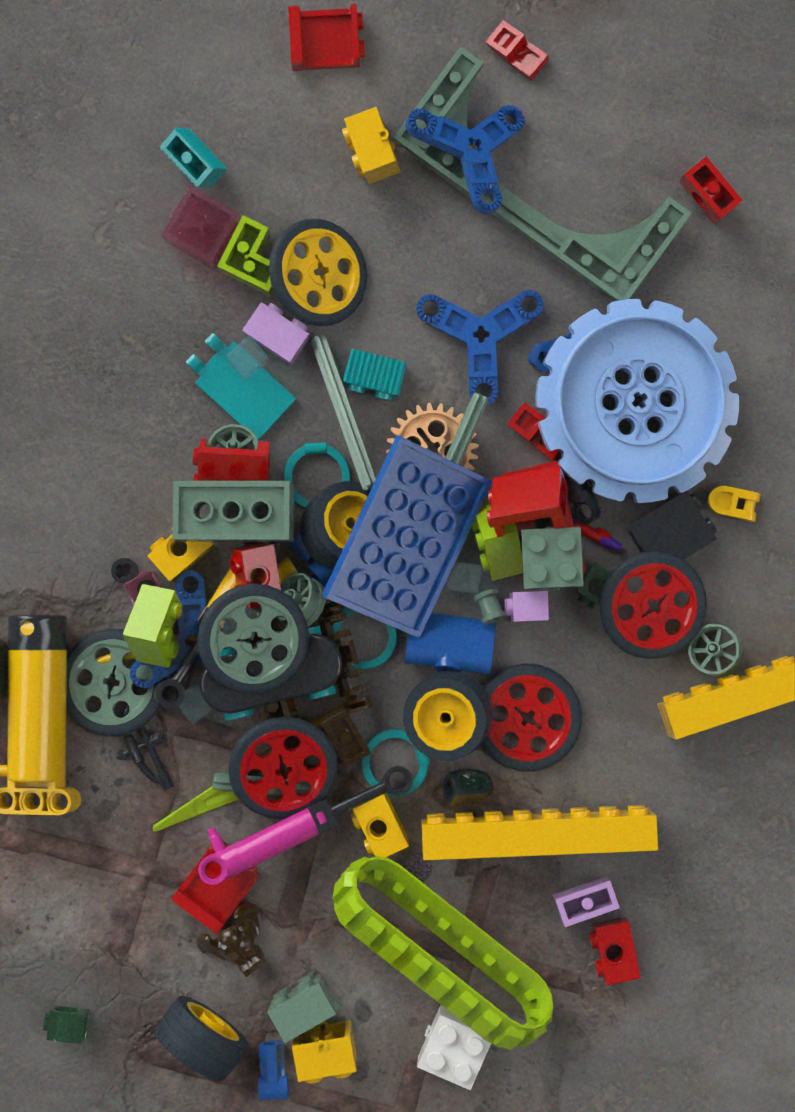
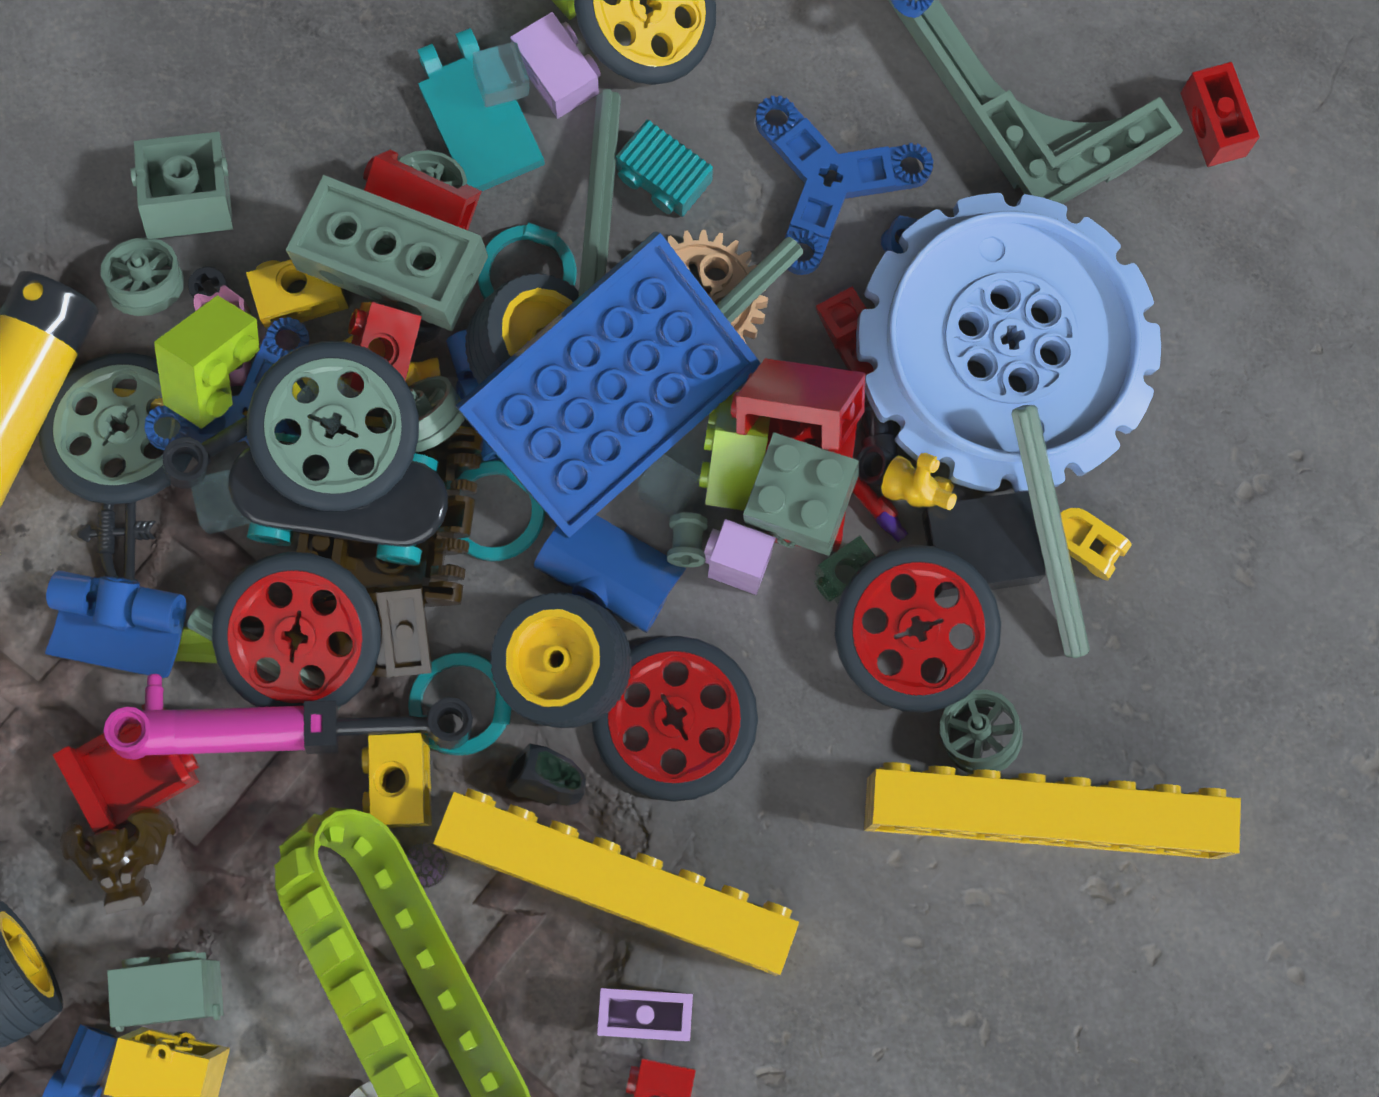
camera: 15 degrees right, 10 degrees down
none -> blue panel [45,570,187,678]
none -> sand green wheel [100,237,184,316]
none -> sand green brick [130,132,233,239]
none -> yellow piece [882,453,957,510]
none -> sand green axle [1011,405,1090,658]

